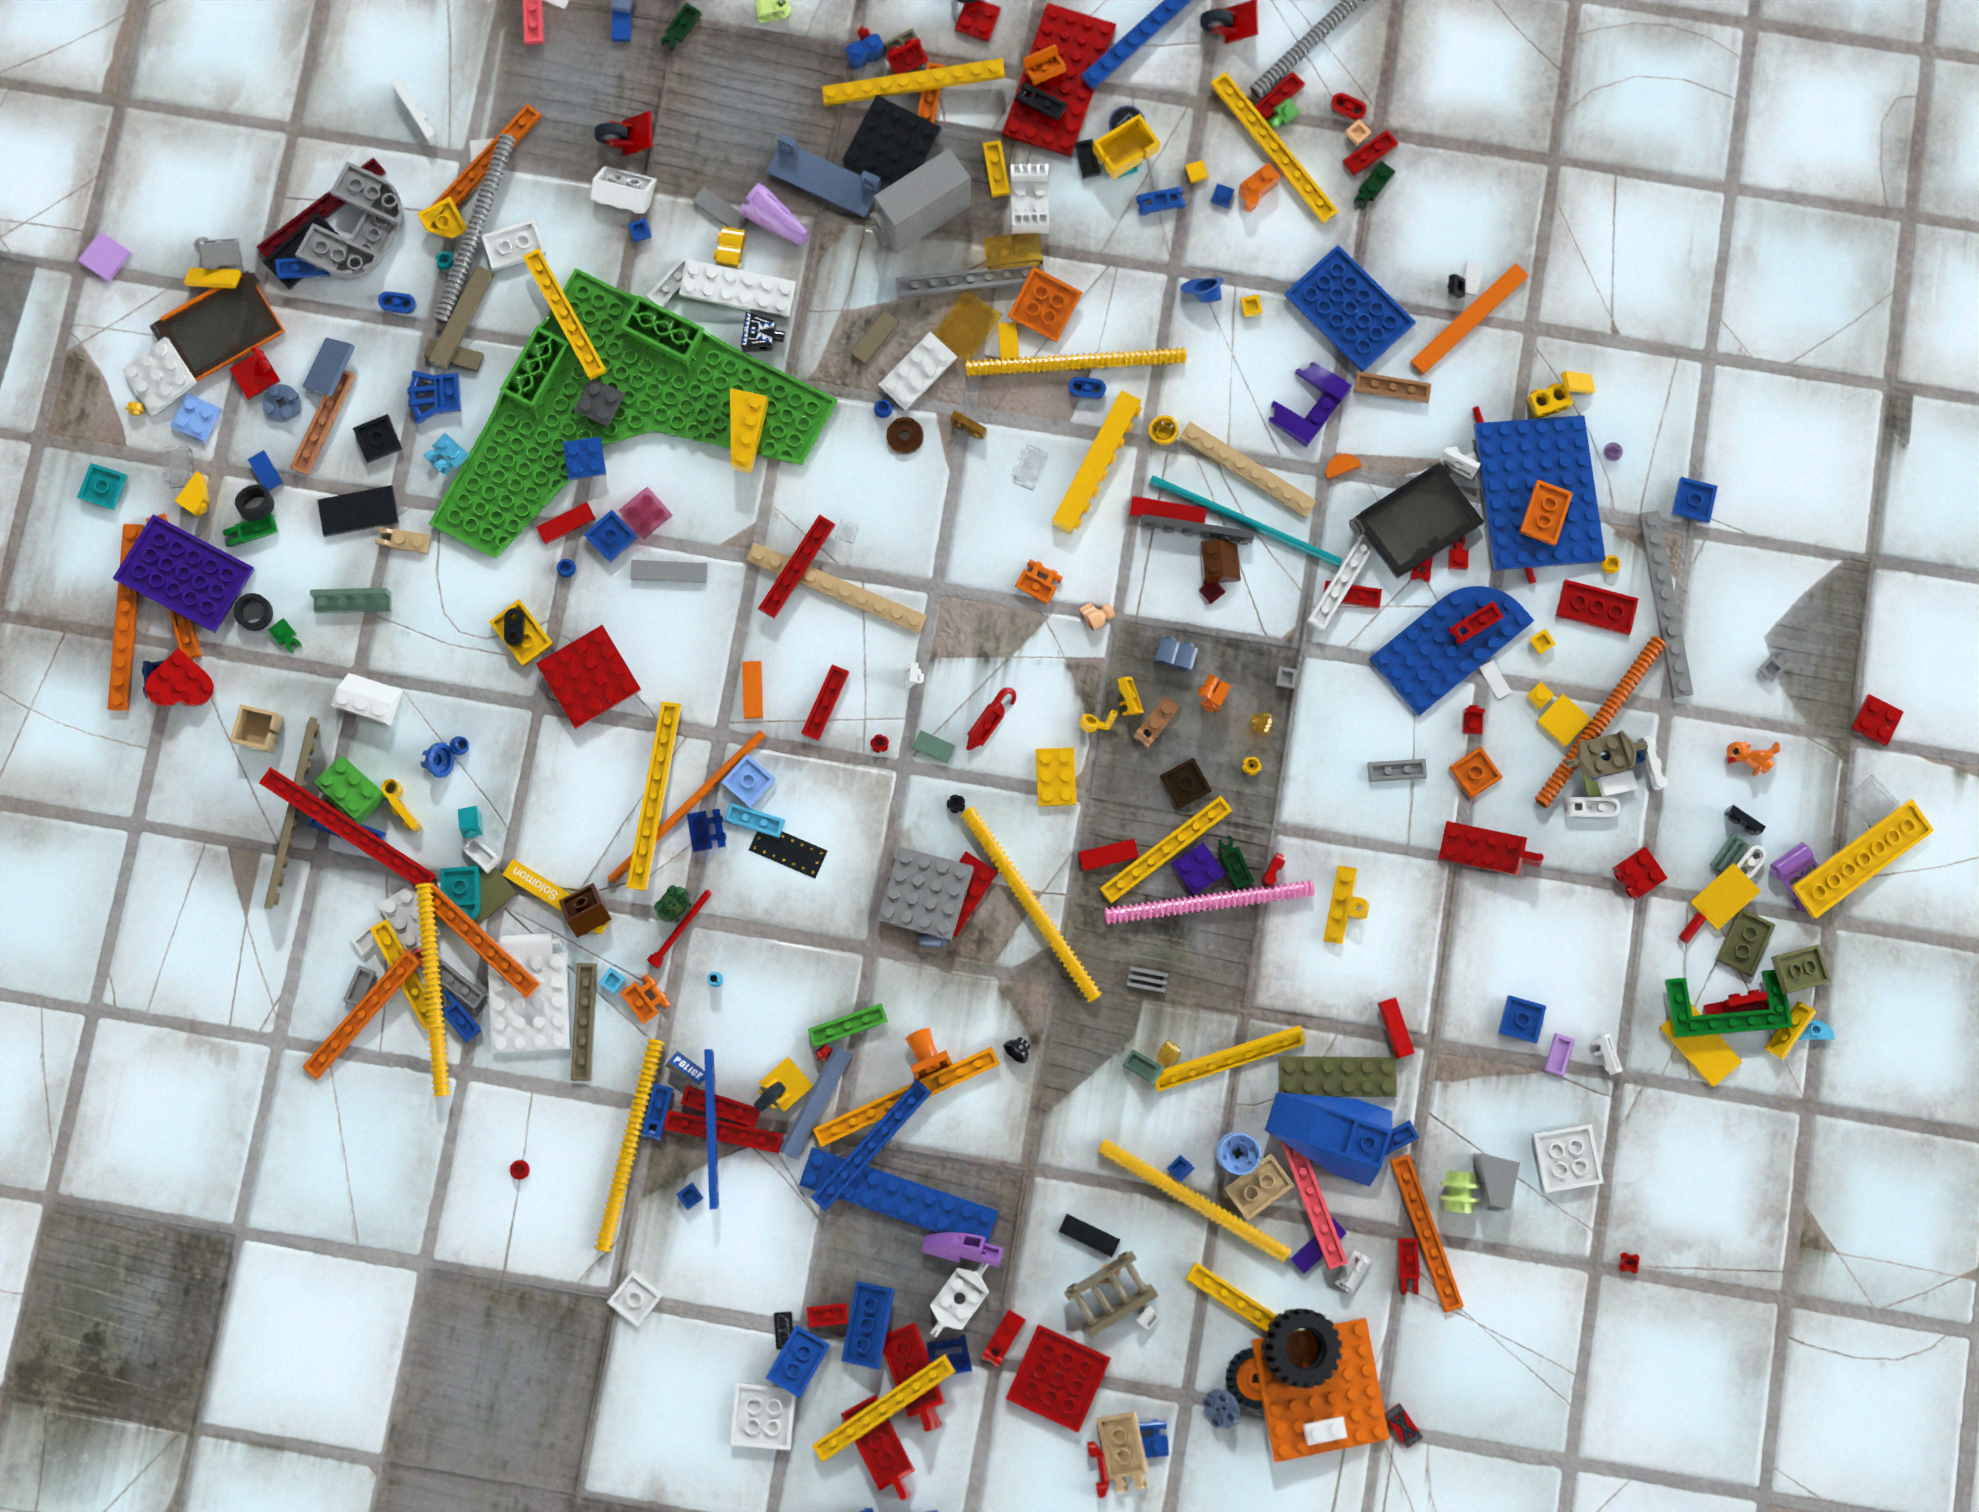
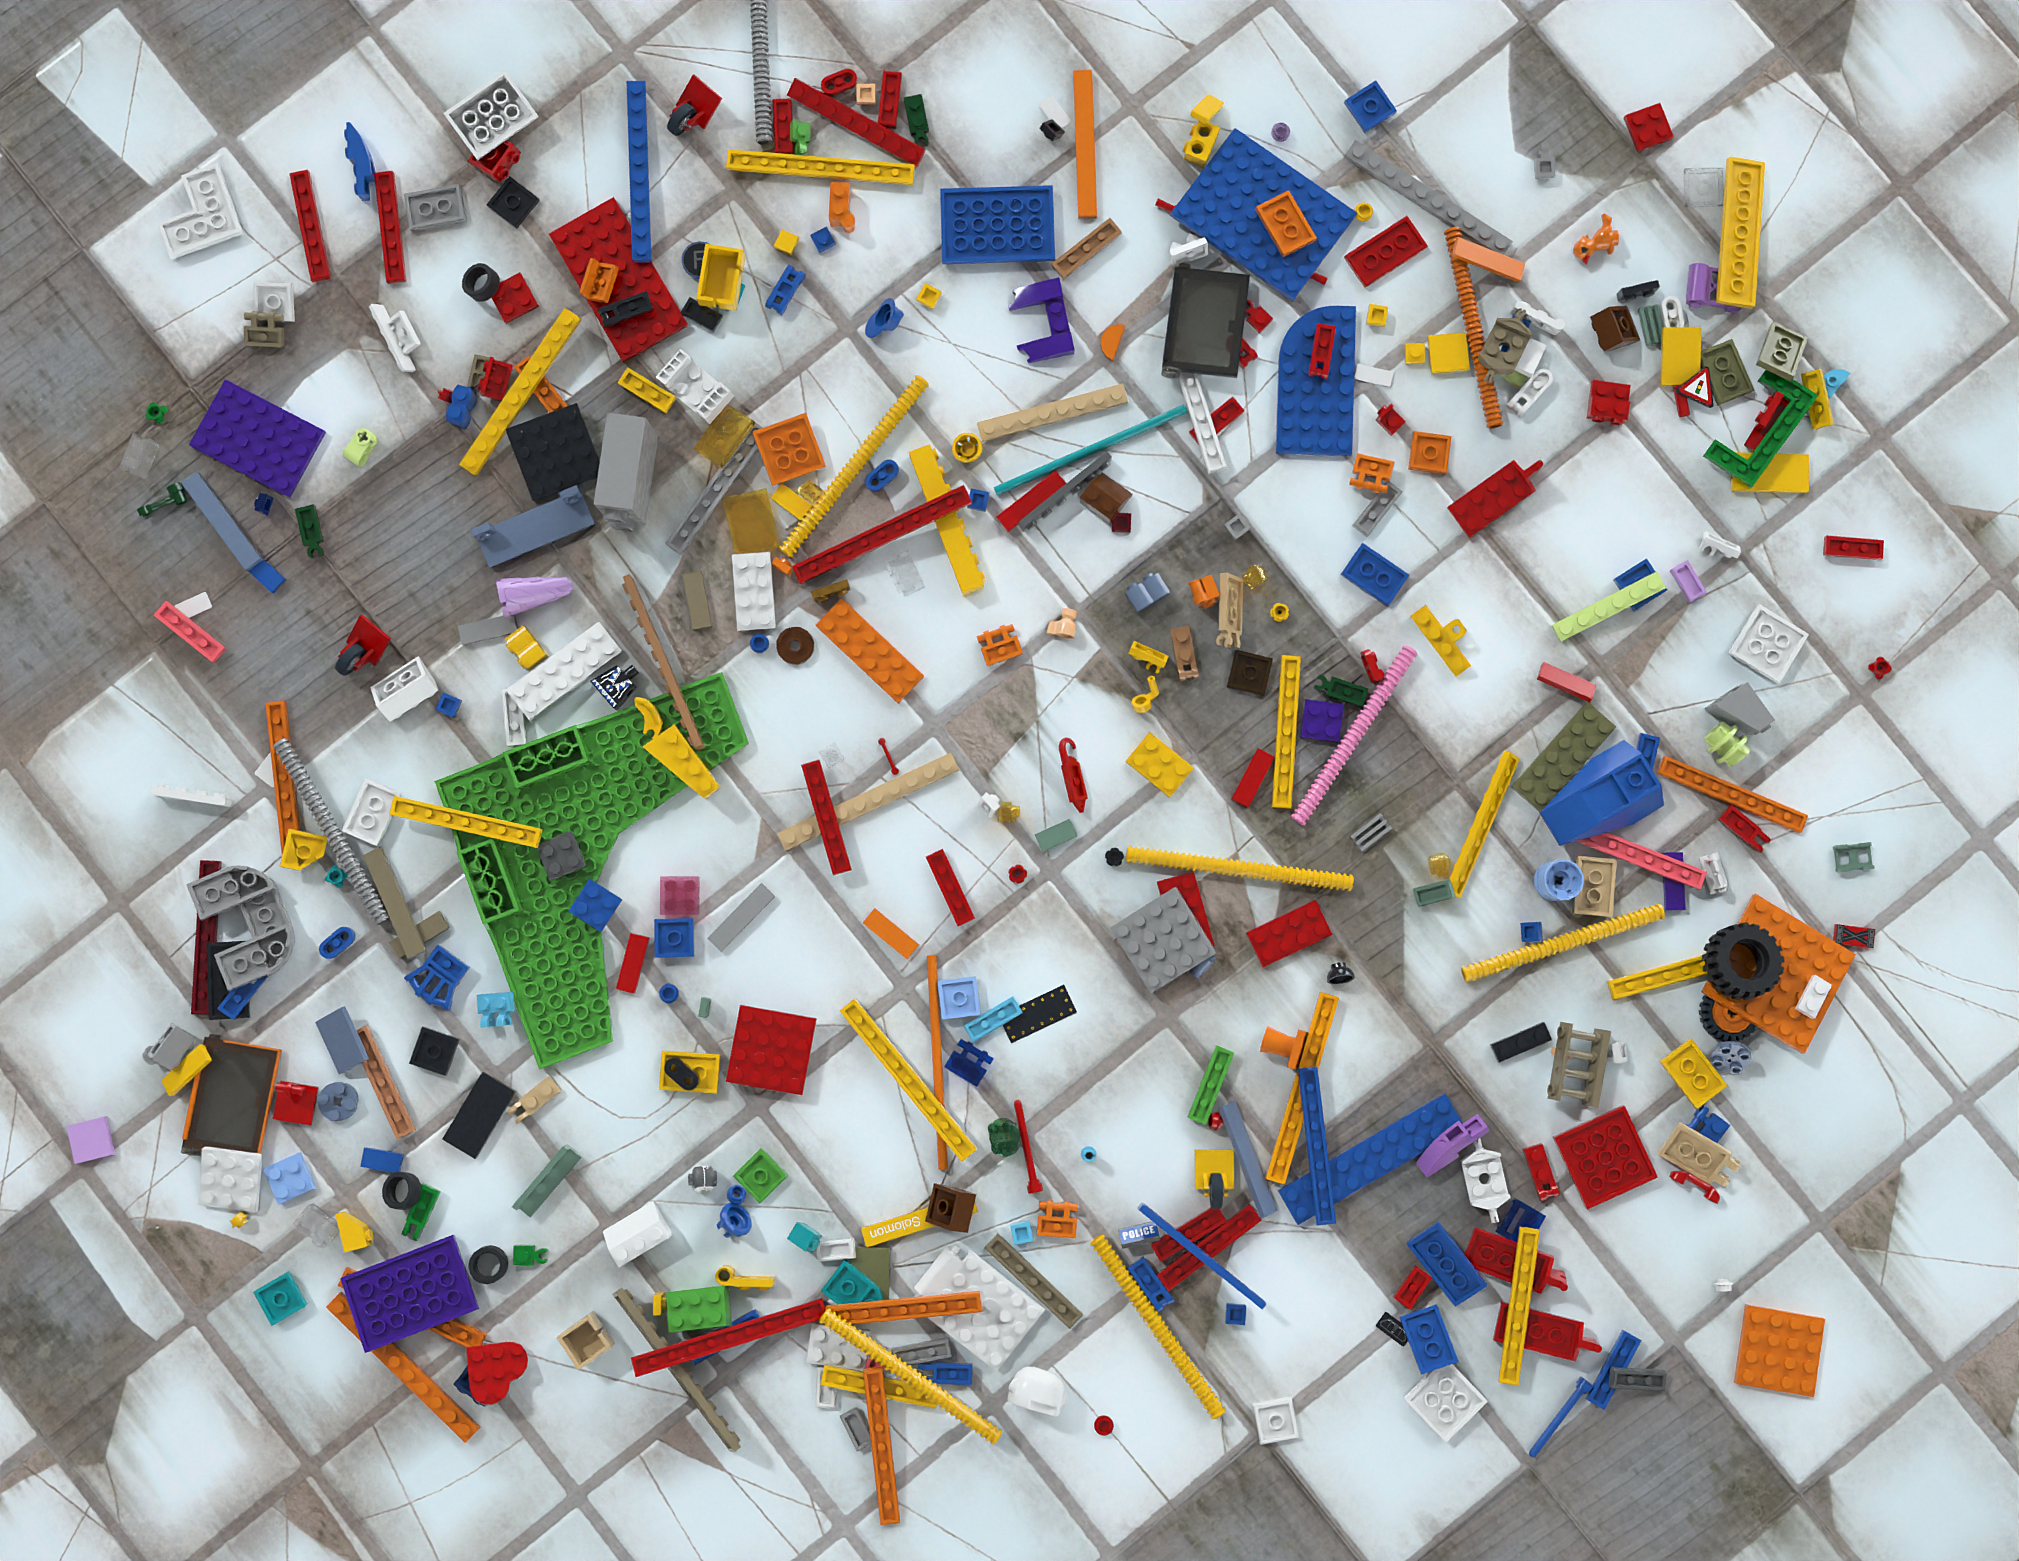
camera: 45 degrees left, 5 degrees up
none -> medium nougat plate [622,574,705,751]
none -> yellow piece [634,697,663,739]
none -> yellow plate [653,1292,667,1315]
none -> dark grey head [688,1166,717,1192]
none -> sand green tile [698,997,711,1018]
none -> bright green tile [733,1148,788,1204]
none -> orange plate [772,557,793,577]
none -> red plate [787,78,926,167]
none -> red plate [792,485,972,584]
none -> clear yellow plate [797,480,824,504]
none -> orange plate [815,598,925,704]
none -> red hinge [878,738,899,775]
none -> blue plate [967,488,990,512]
none -> clear yellow plate [997,802,1020,823]
none -> white piece [1007,1367,1067,1416]
none -> tan tile [1216,573,1243,649]
none -> red plate [1246,900,1333,968]
none -> blue tile [1340,543,1409,607]
none -> orange plate [1349,453,1395,494]
none -> orange tile [1452,237,1525,283]
none -> yellowish green plate [1552,571,1666,642]
none -> reddish brown slope [1590,306,1640,352]
none -> yellow plate [1659,1038,1728,1109]
none -> piece [1675,366,1714,408]
none -> red plate [1823,535,1884,560]
none -> sand green piece [1833,842,1875,872]

